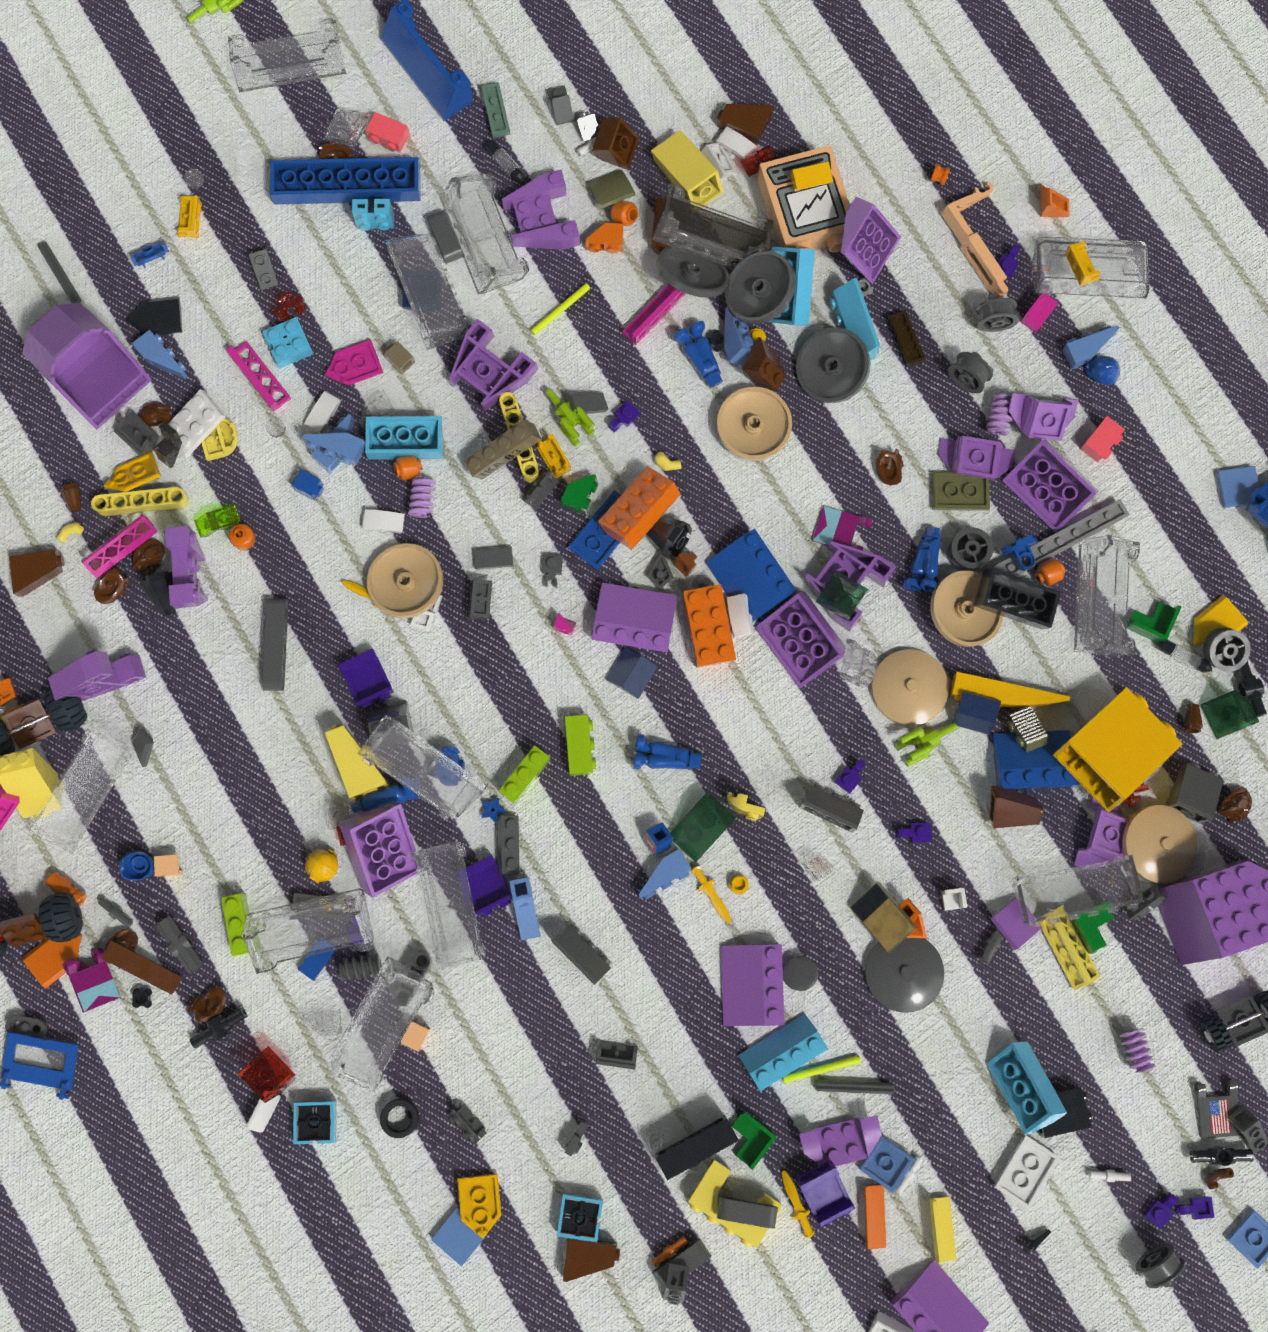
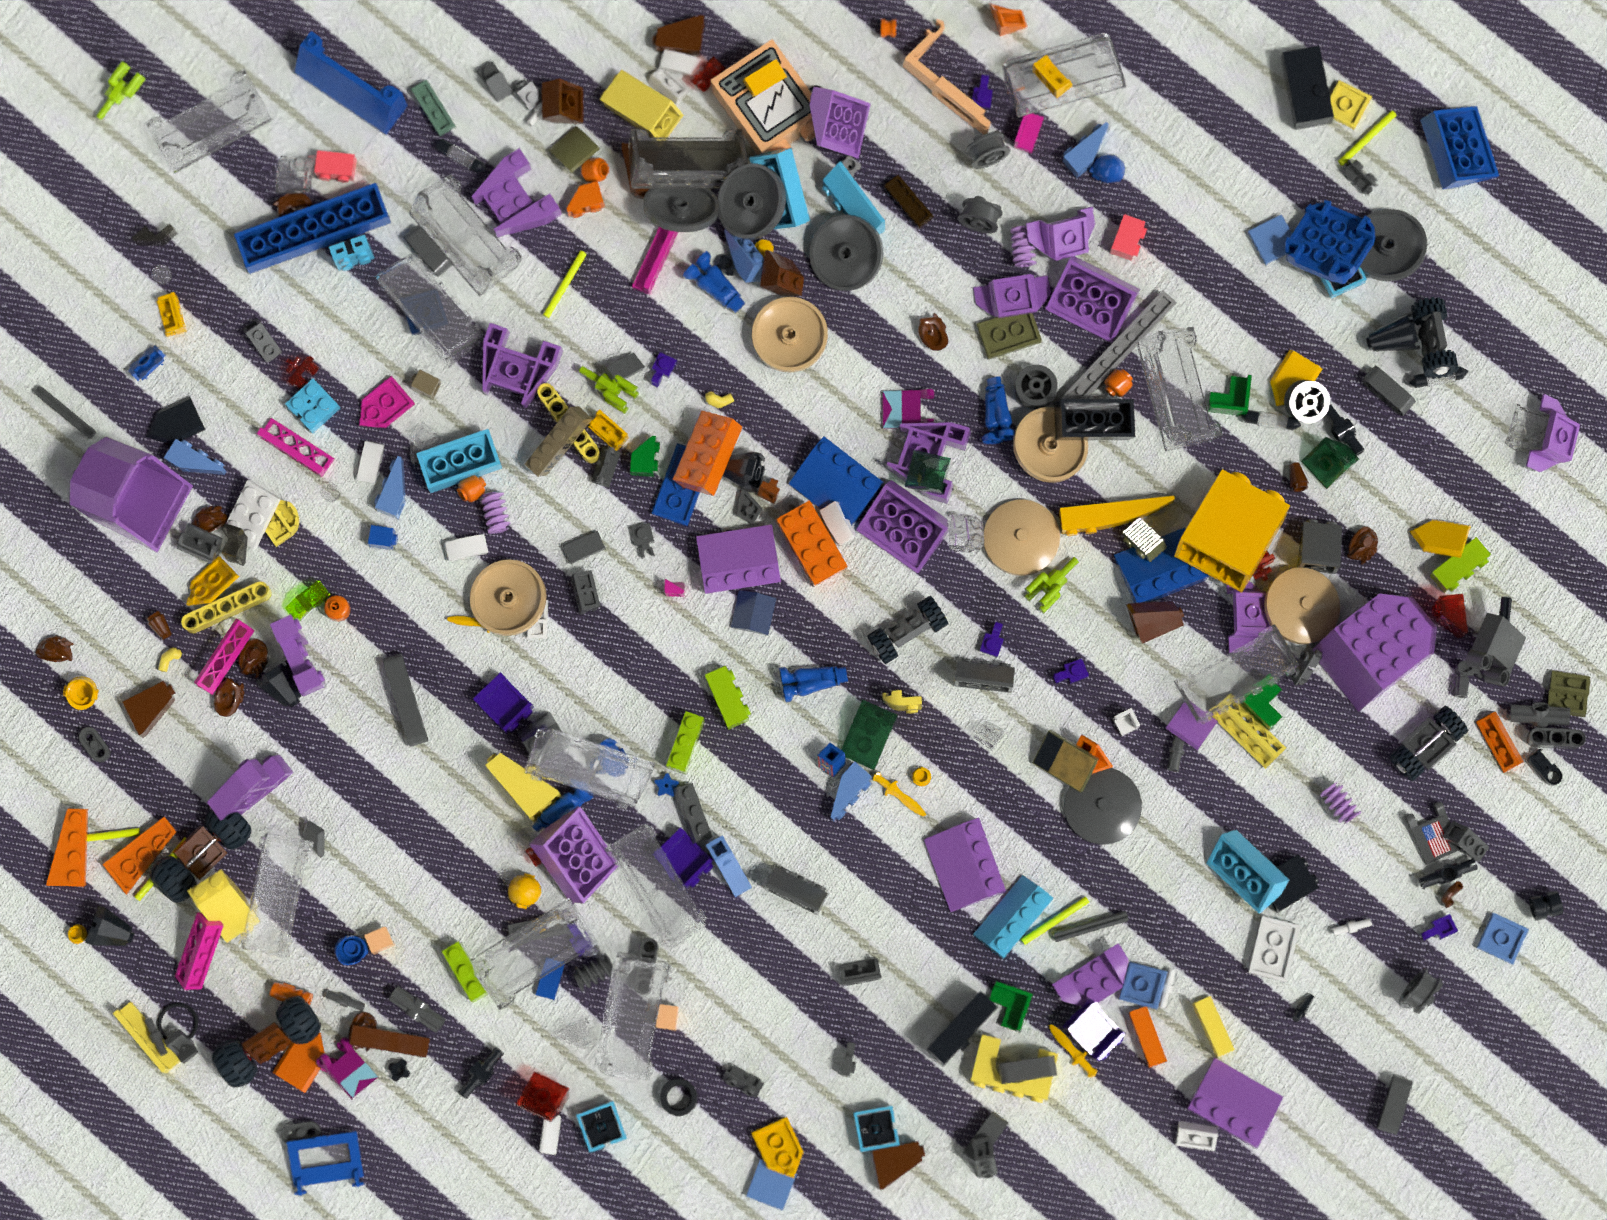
camera: 10 degrees left, 0 degrees up
reddish brown hat [187,986,226,1023] -> none
medium blue slope [302,433,365,465] -> none
orange bar [651,1236,688,1267] -> none
dark grey piece [783,956,819,991] -> none
dark blue slope [952,690,1001,735] -> none
blue tile [999,535,1038,571] -> none
dark purple plate [1143,1192,1179,1229] -> none
none -> clear smoke slope [132,223,178,246]
none -> plate [867,596,949,665]

